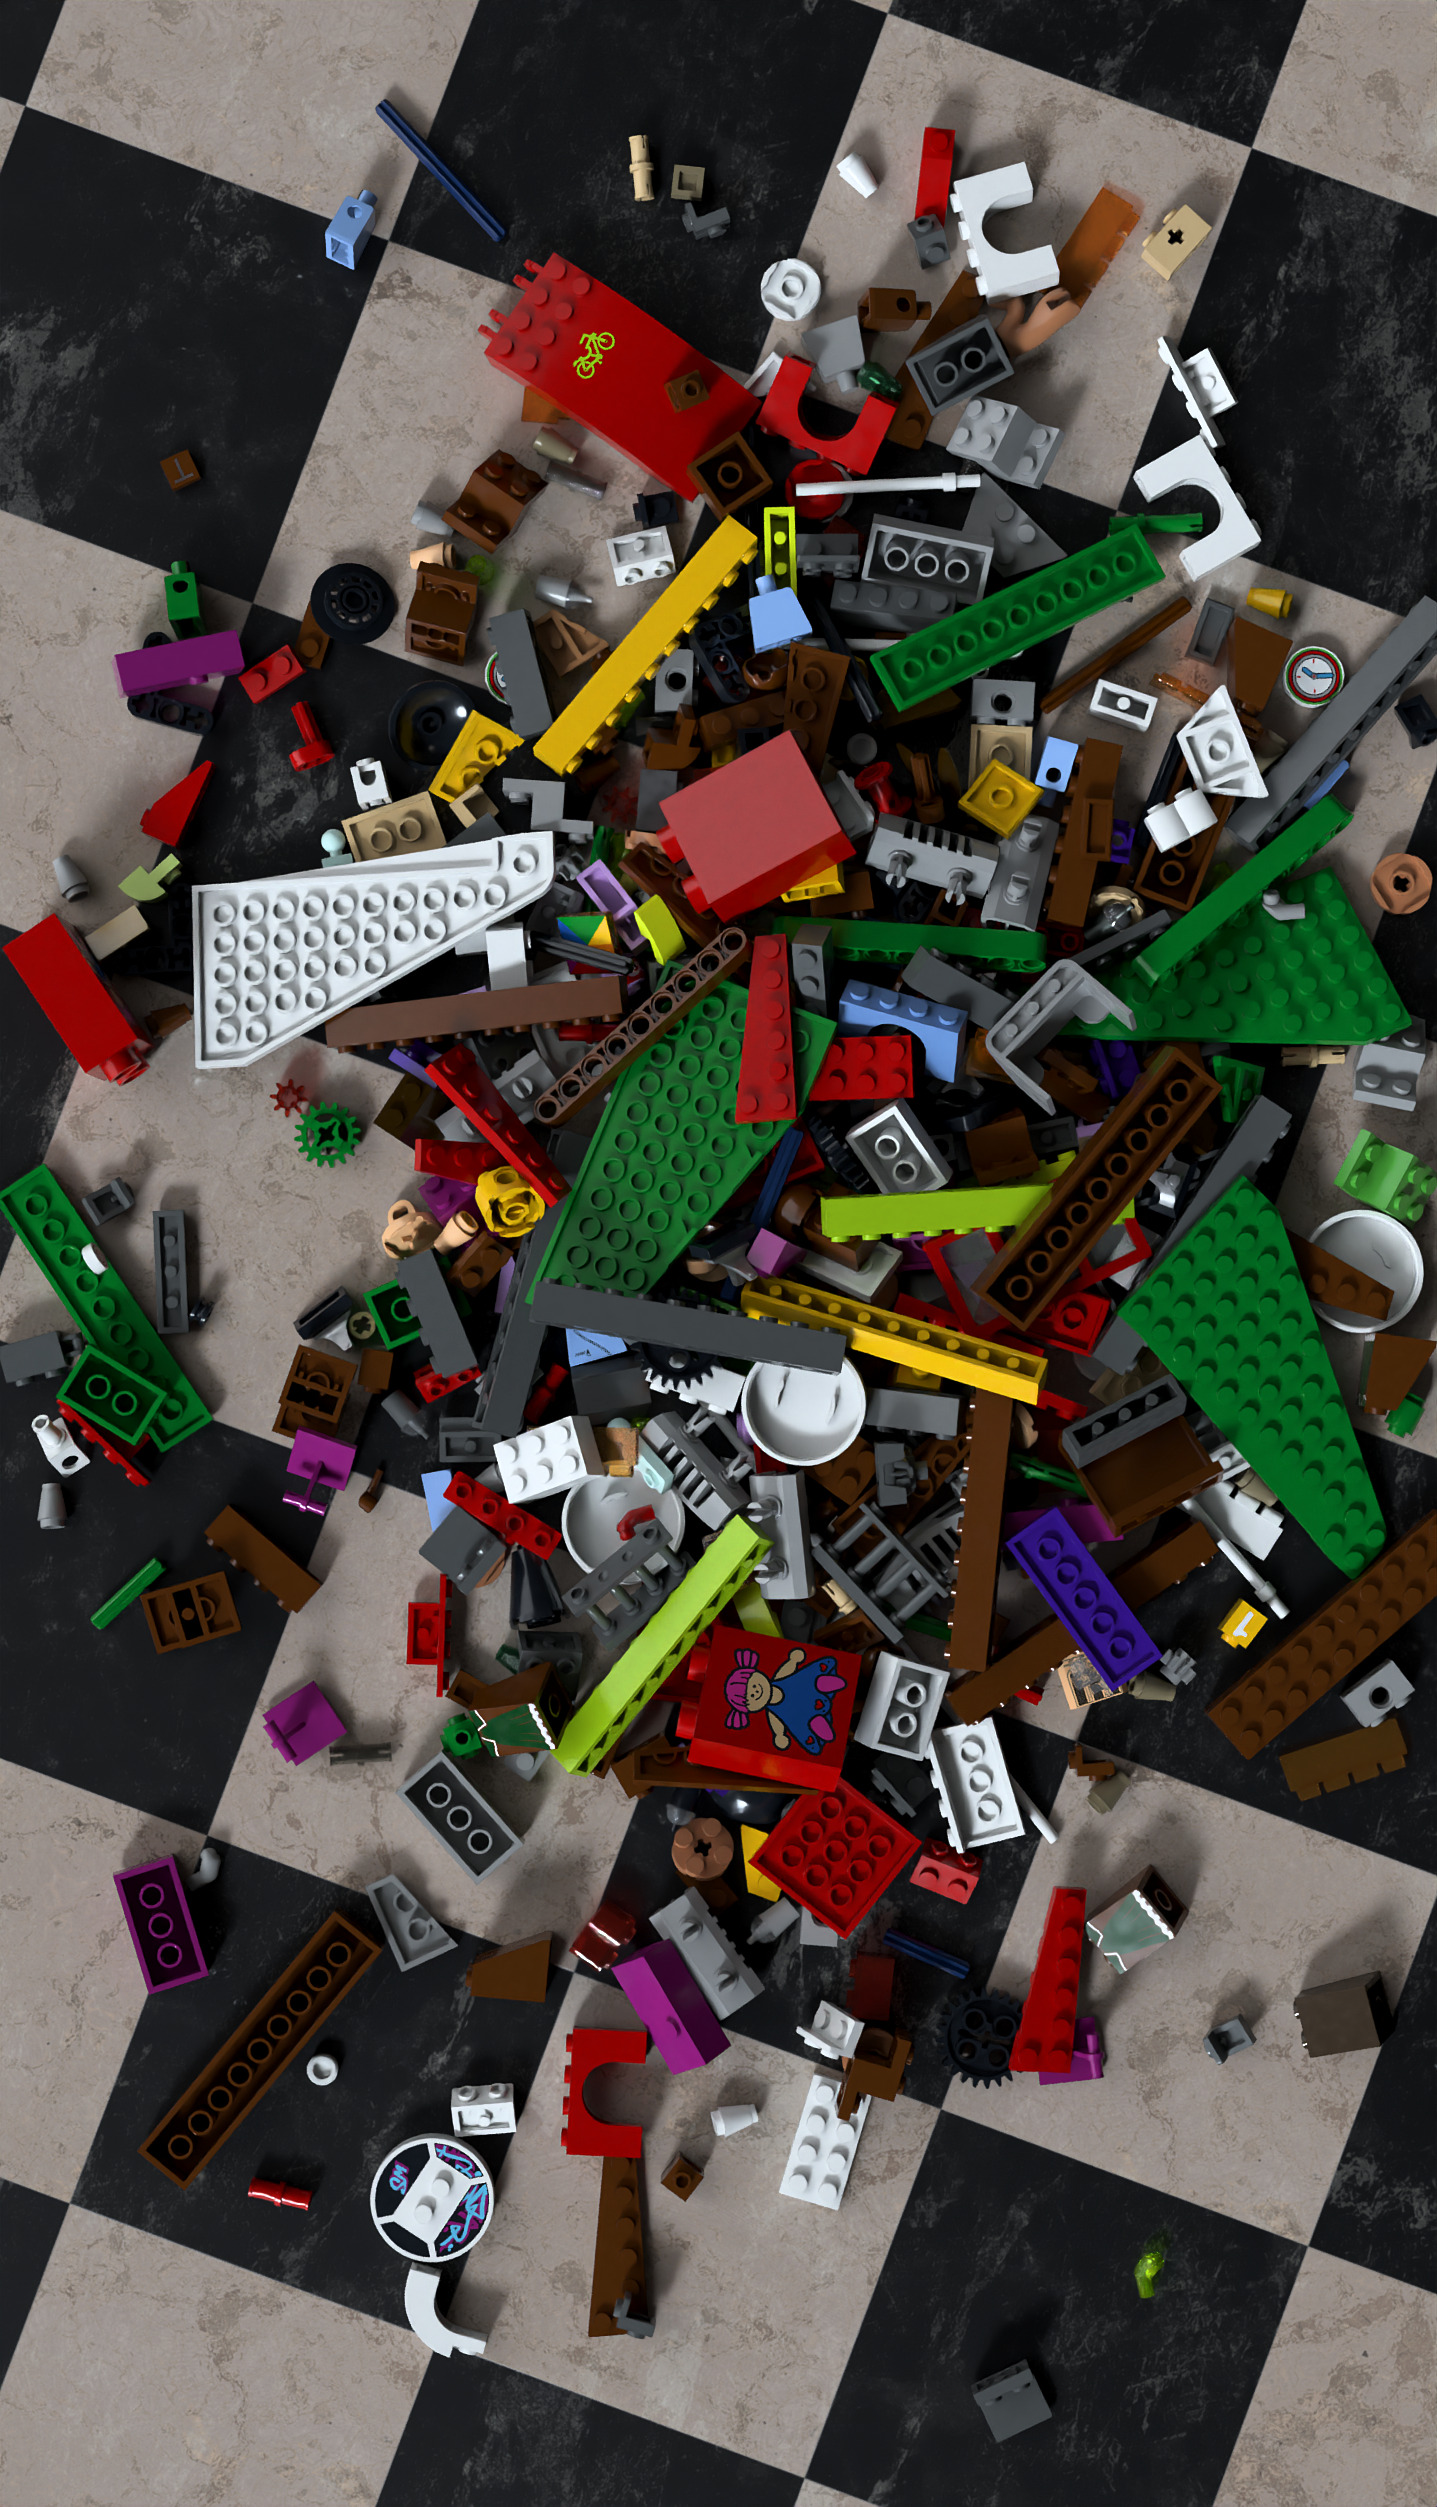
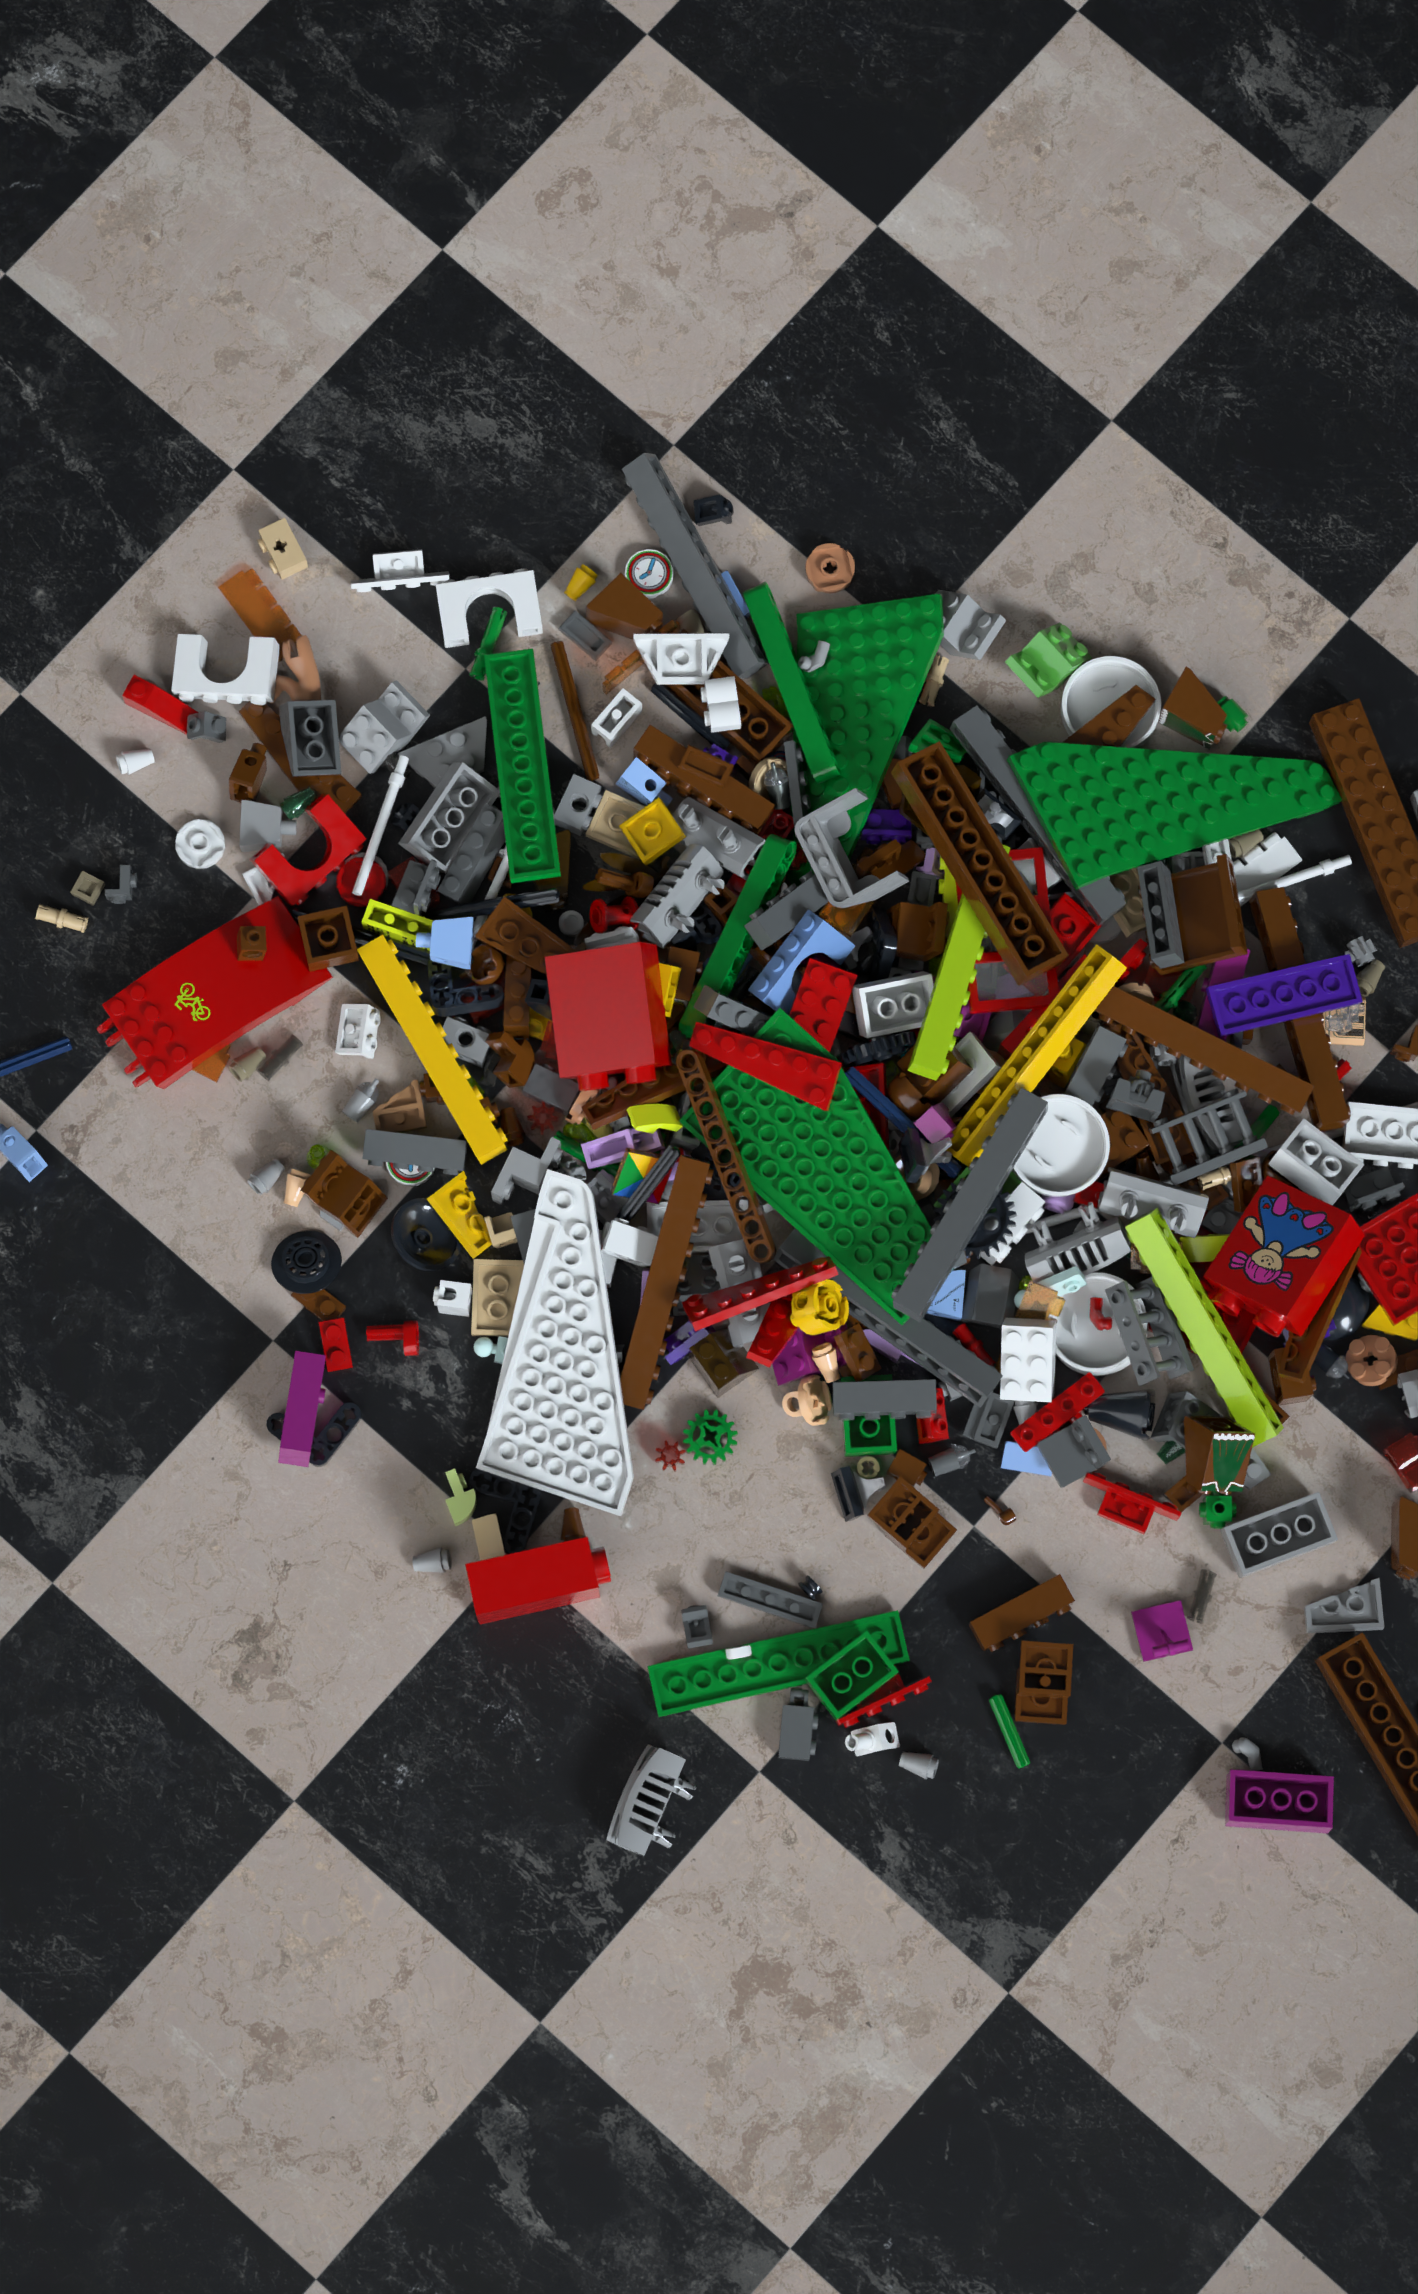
camera: 70 degrees left, 10 degrees down
red slope [140,760,216,850] -> none
reddish brown tile [160,449,201,491] -> none
green torso [164,561,208,640] -> none
magenta plate [282,1425,358,1516] -> none
reddish brown bracket [441,449,549,555] -> none
red pin [559,1020,620,1045] -> none
black bracket [632,491,679,530] -> none
yellow brick [1217,1598,1268,1648] -> none

